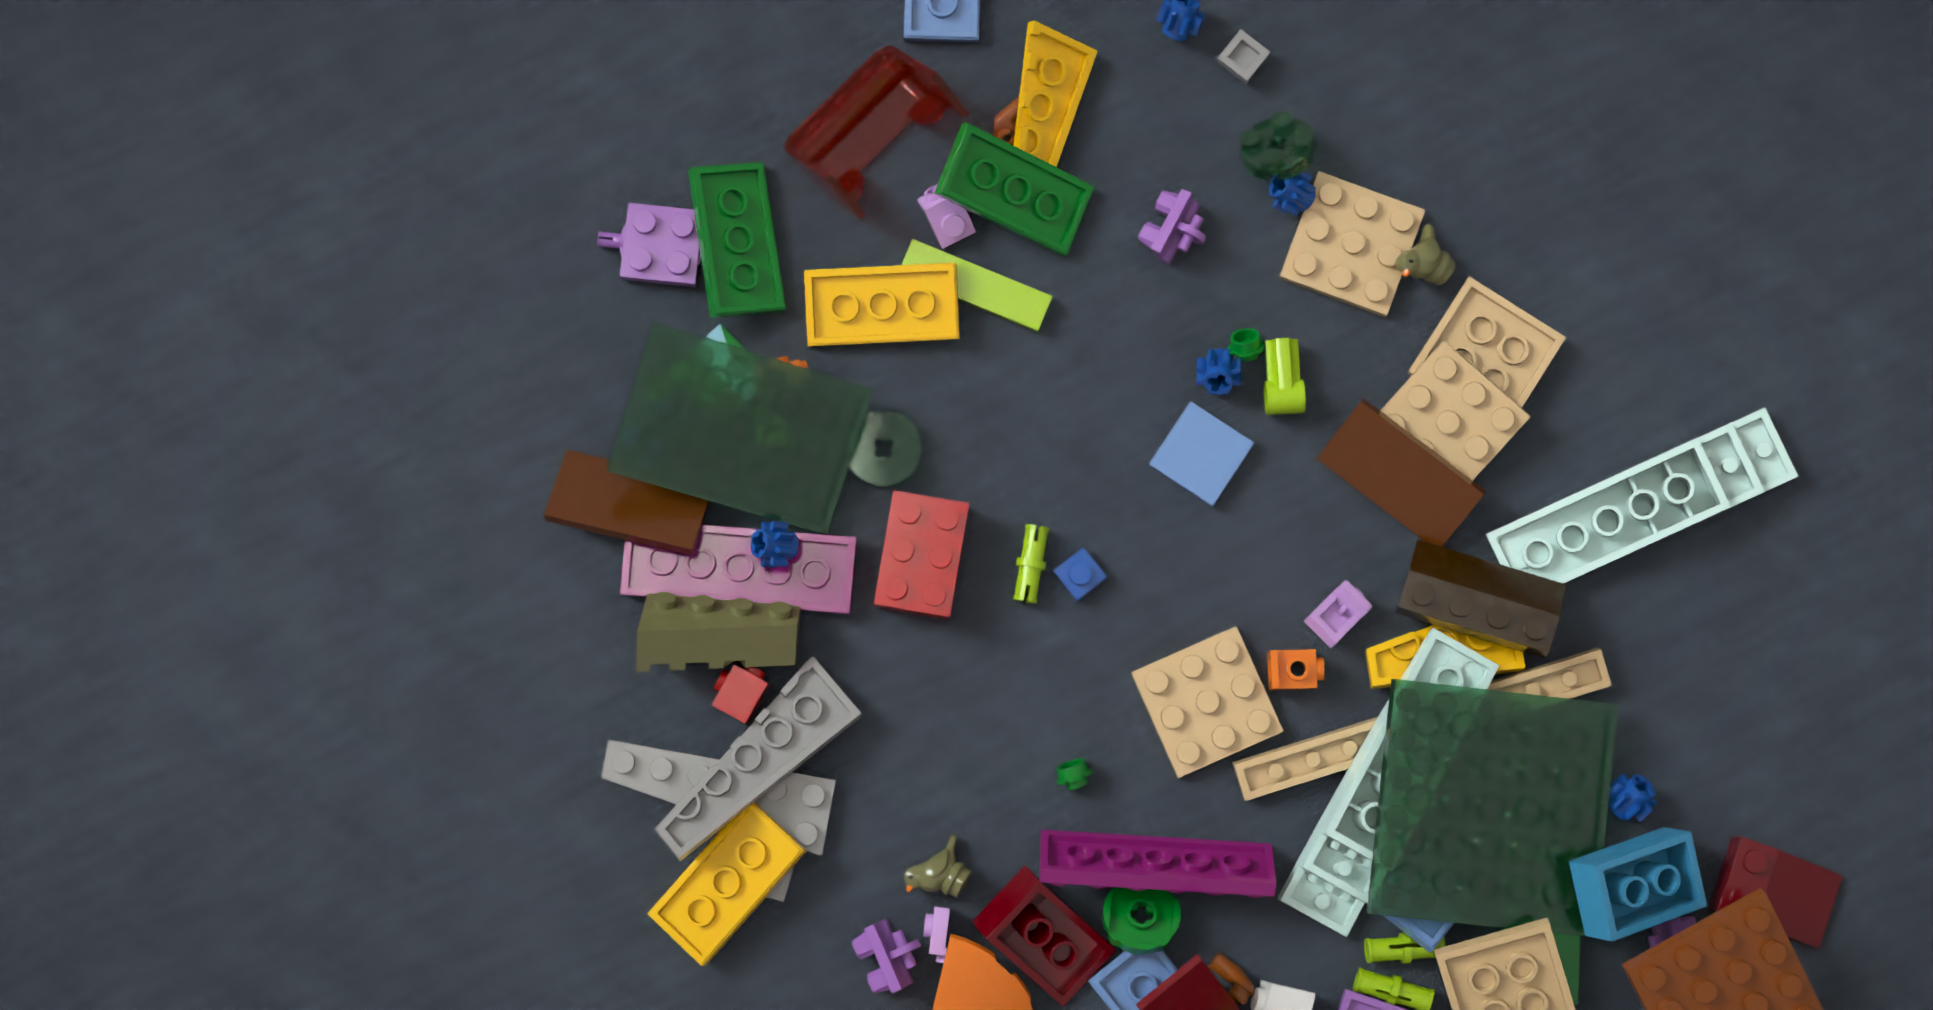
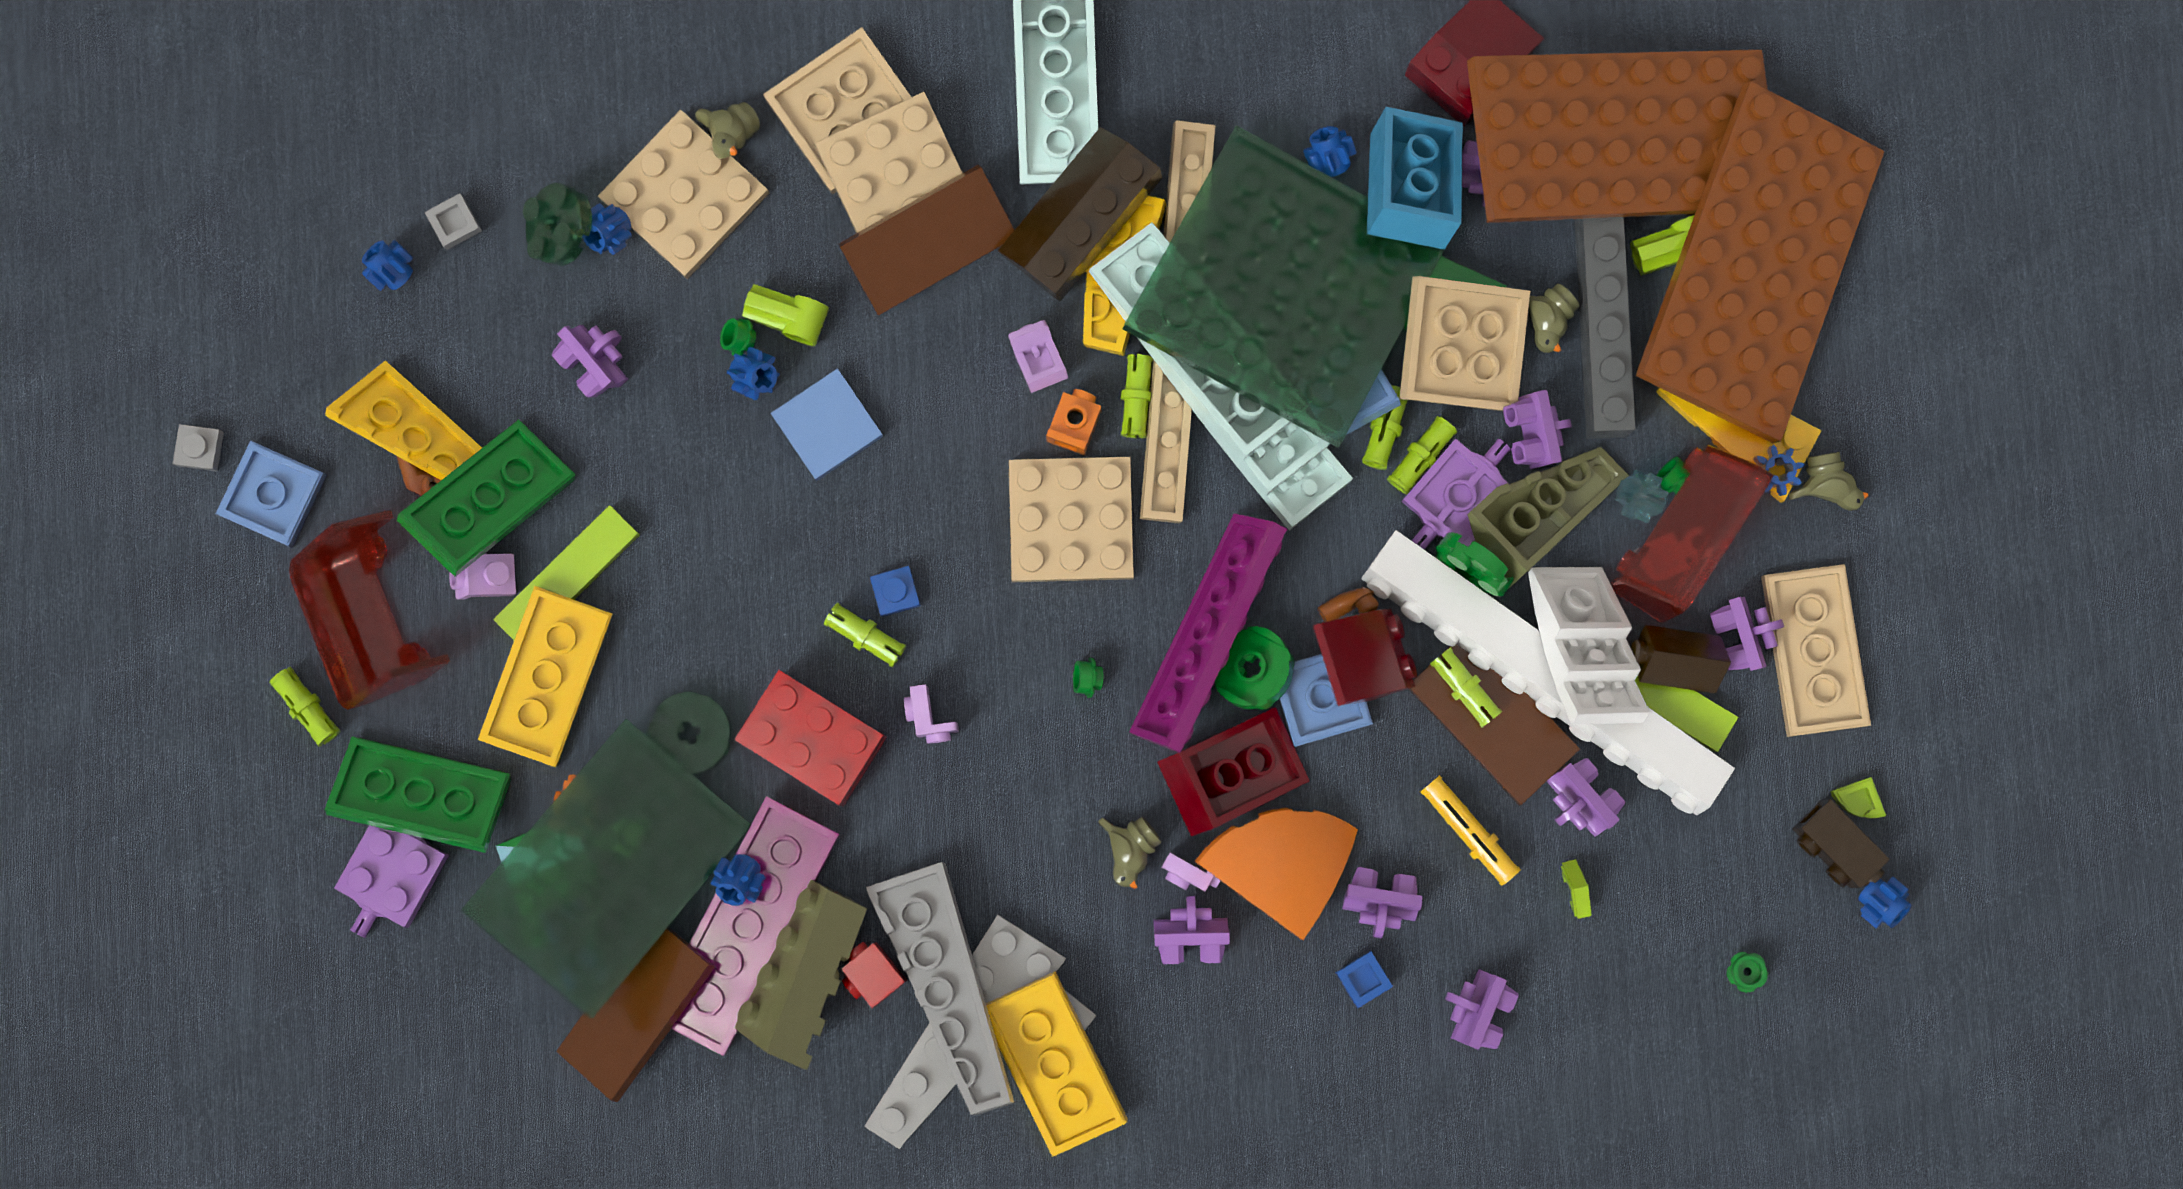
camera: 65 degrees left, 0 degrees up
none -> lime pin [269,667,340,747]
none -> lavender bracket [904,684,959,744]
none -> lime pin [1121,354,1153,438]

